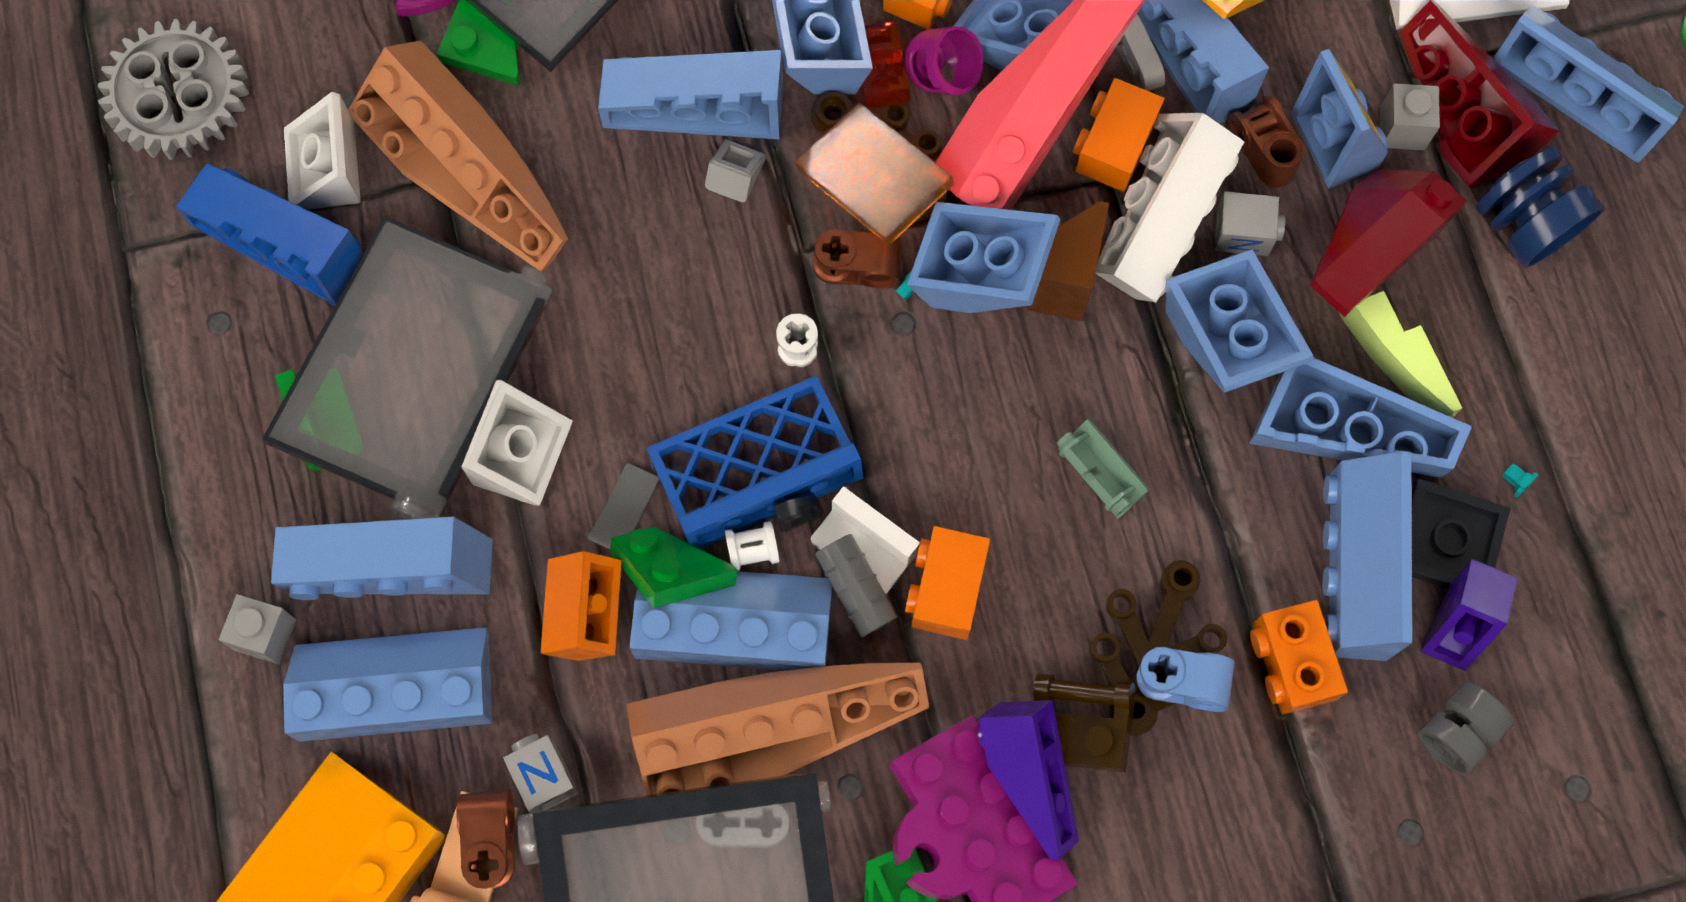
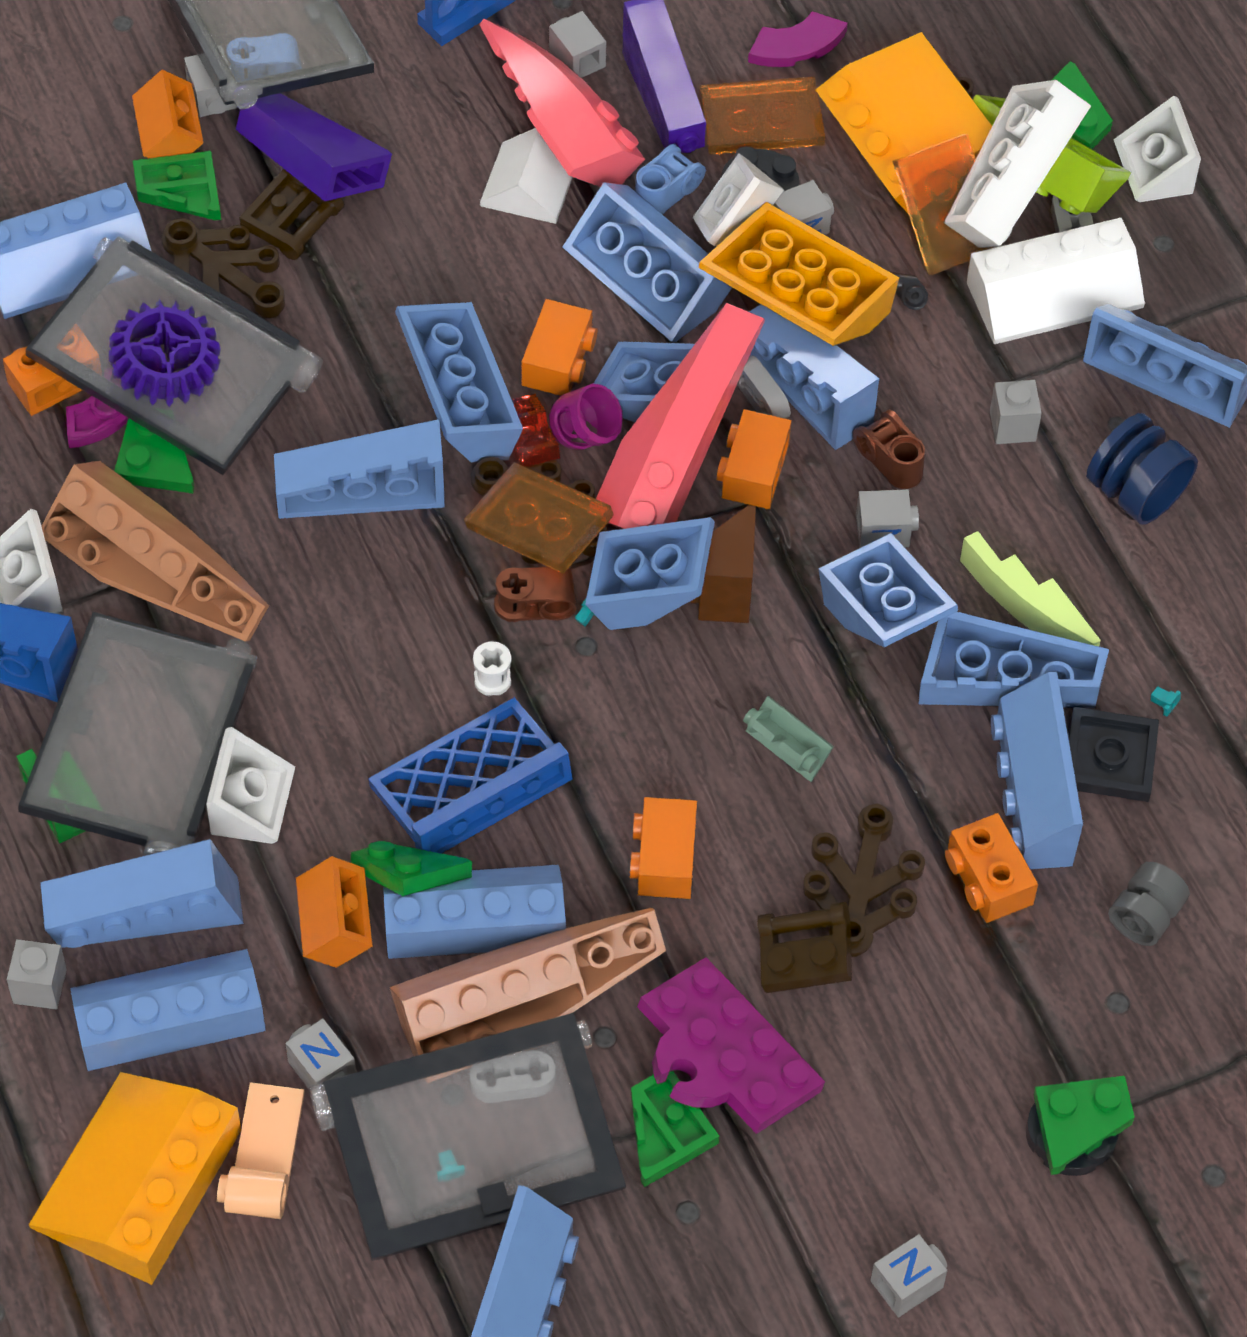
camera: 10 degrees left, 15 degrees down
copper piece [456,790,516,889] -> none
dark grey sticker [588,463,659,550] -> none
light grey slope [705,139,766,202] -> none
white bush [724,521,779,571] -> none
black tile [774,496,824,533] -> none
white panel [811,486,920,594] -> none
dark grey axle [815,534,898,638] -> none
dark purple slope [978,700,1079,859] -> none
white wedge [1095,113,1244,302] -> none
medium blue piece [1136,647,1235,712] -> none
medium blue slope [1290,49,1388,189] -> none
dark red wedge [1310,169,1467,317] -> none
dark red wedge [1399,0,1560,188] -> none
dark purple slope [1420,559,1517,671] -> none

